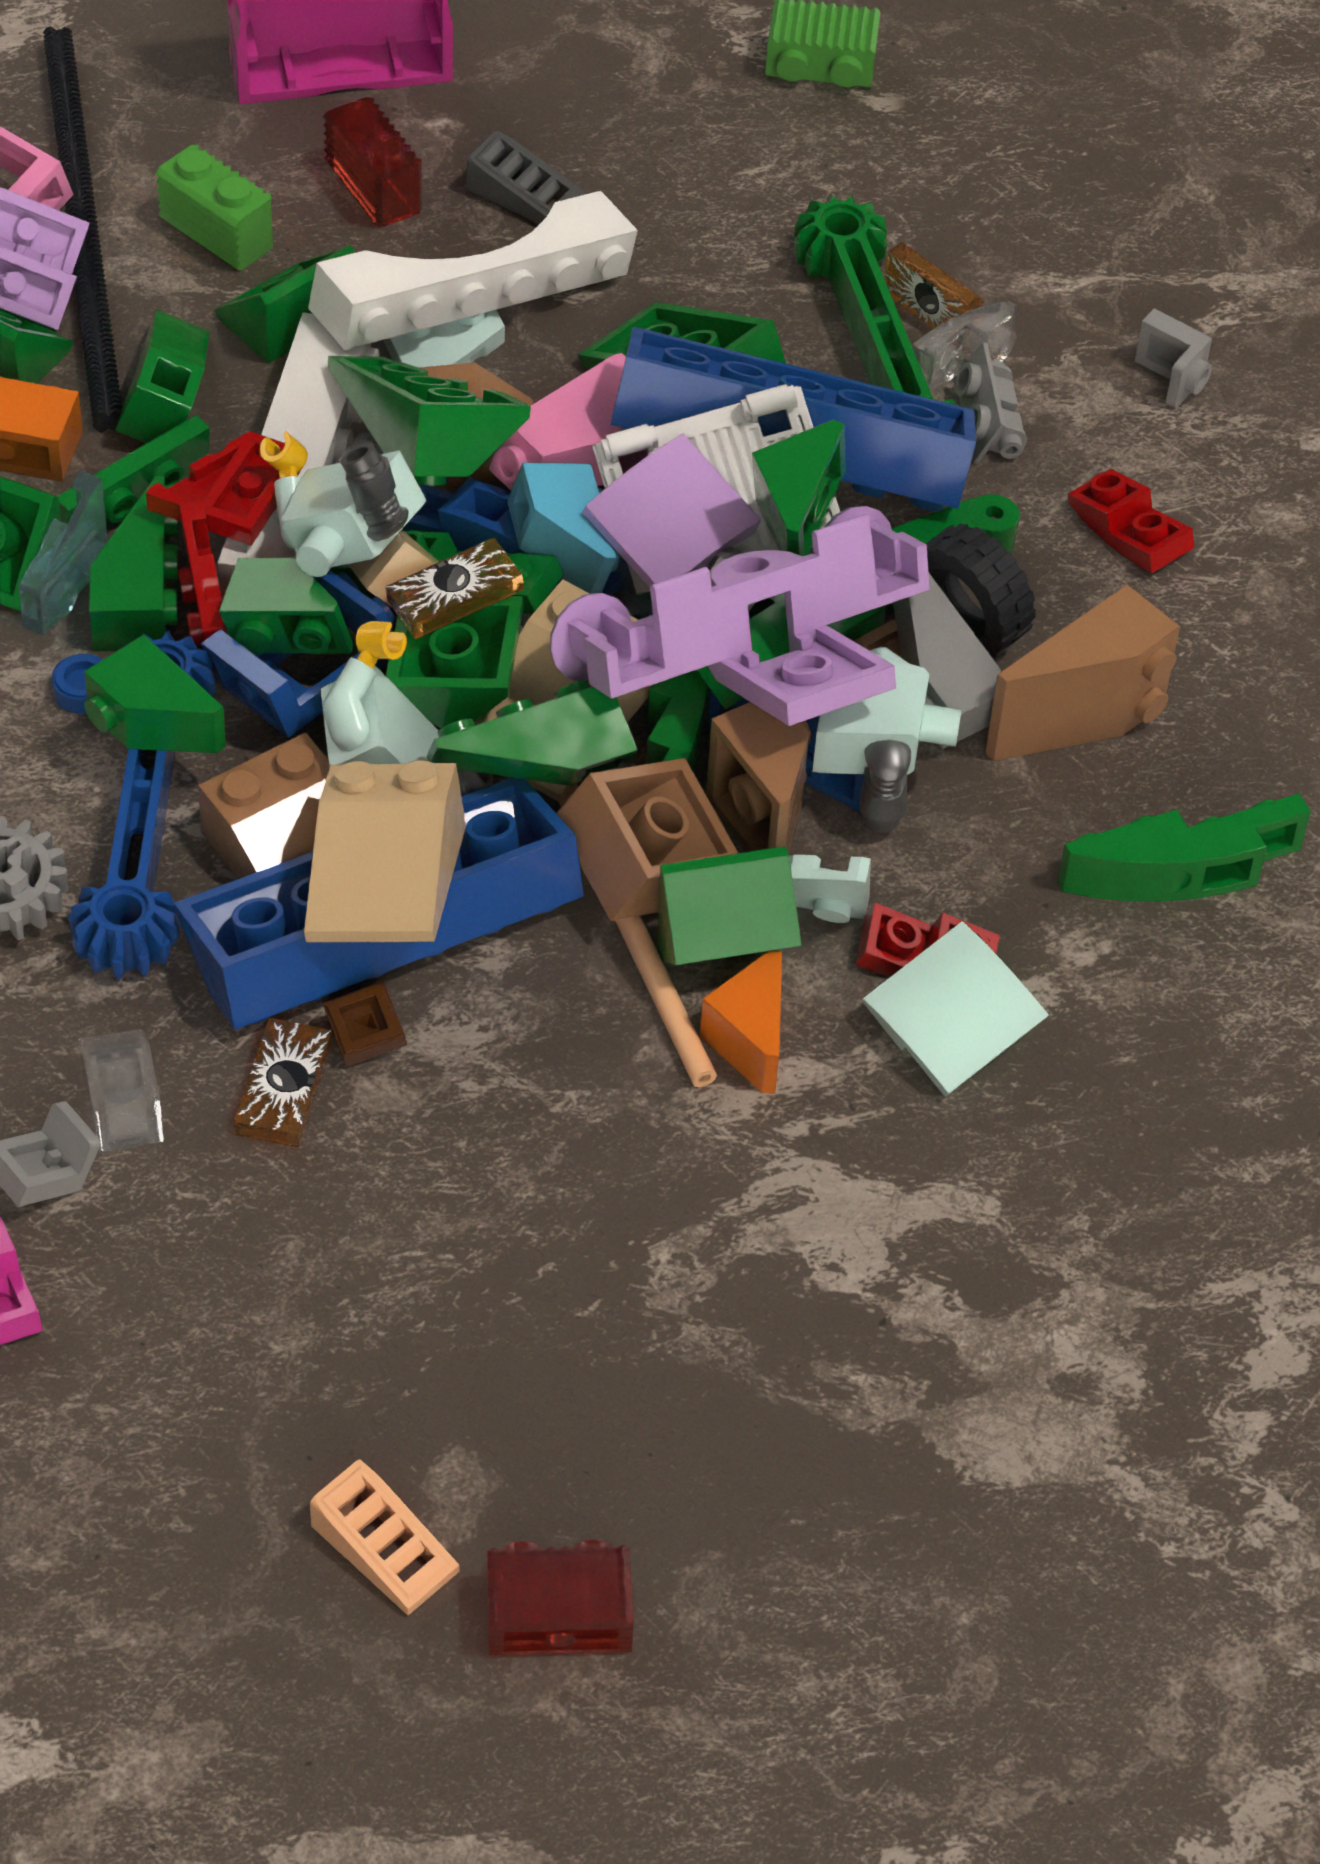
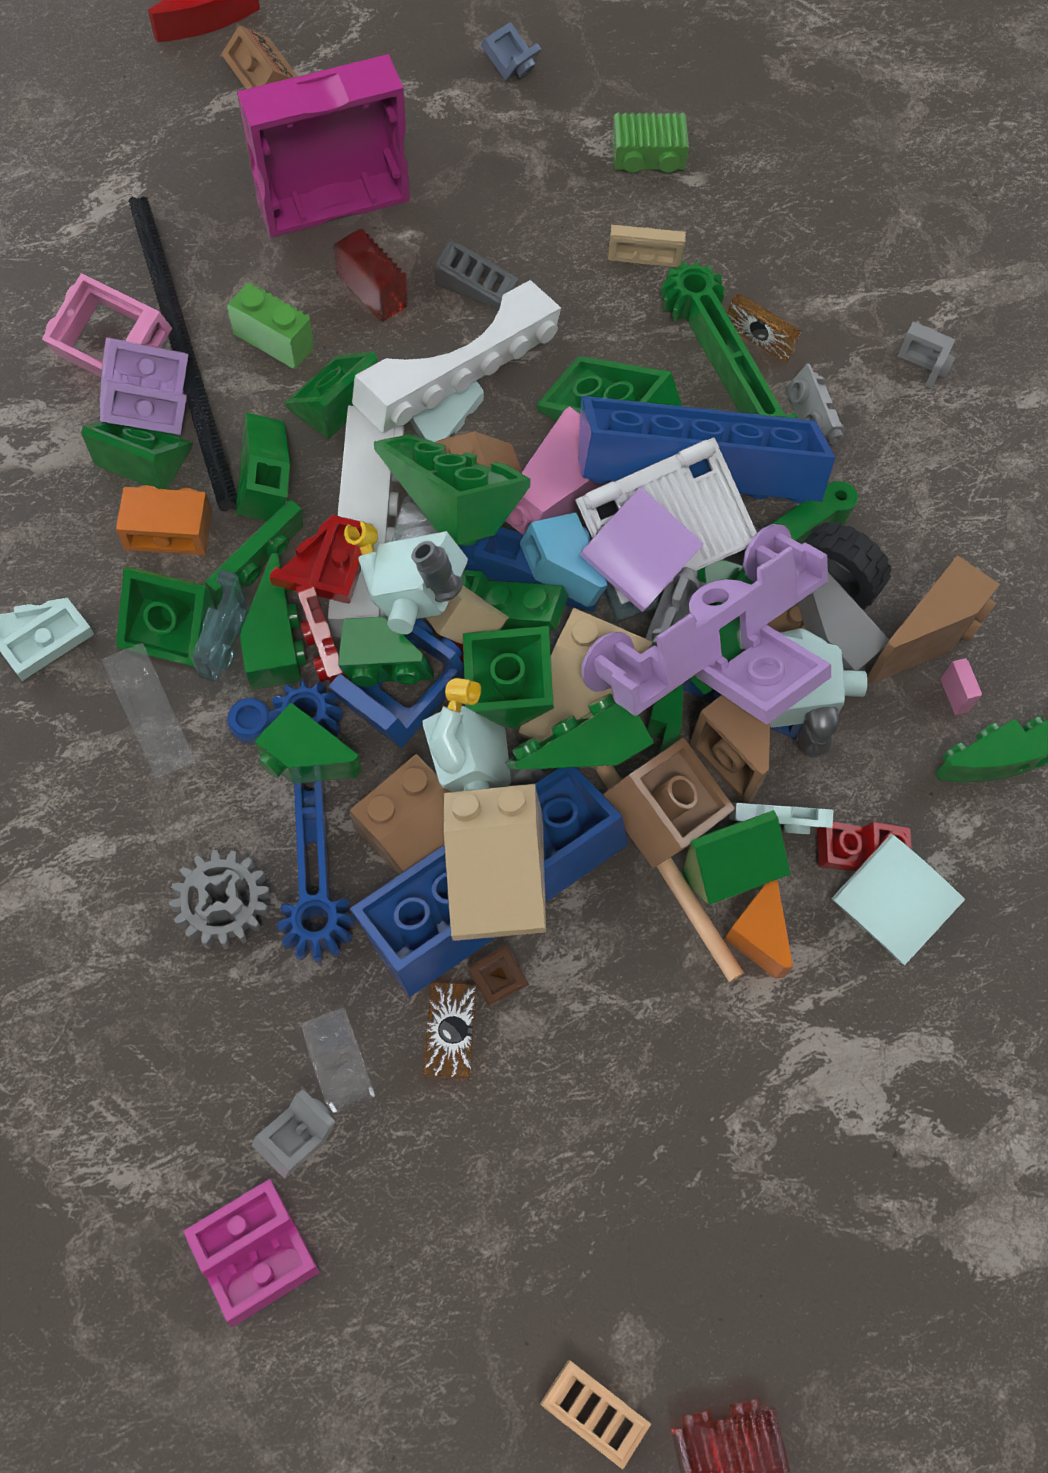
camera: 10 degrees left, 15 degrees up
tile [385,537,524,639] -> none
green slope [752,420,846,556] -> none
clear slope [912,300,1017,392] -> none
red slope [1068,469,1195,574] -> none
none -> tan plate [607,225,686,267]
none -> bright pink tile [940,658,982,716]

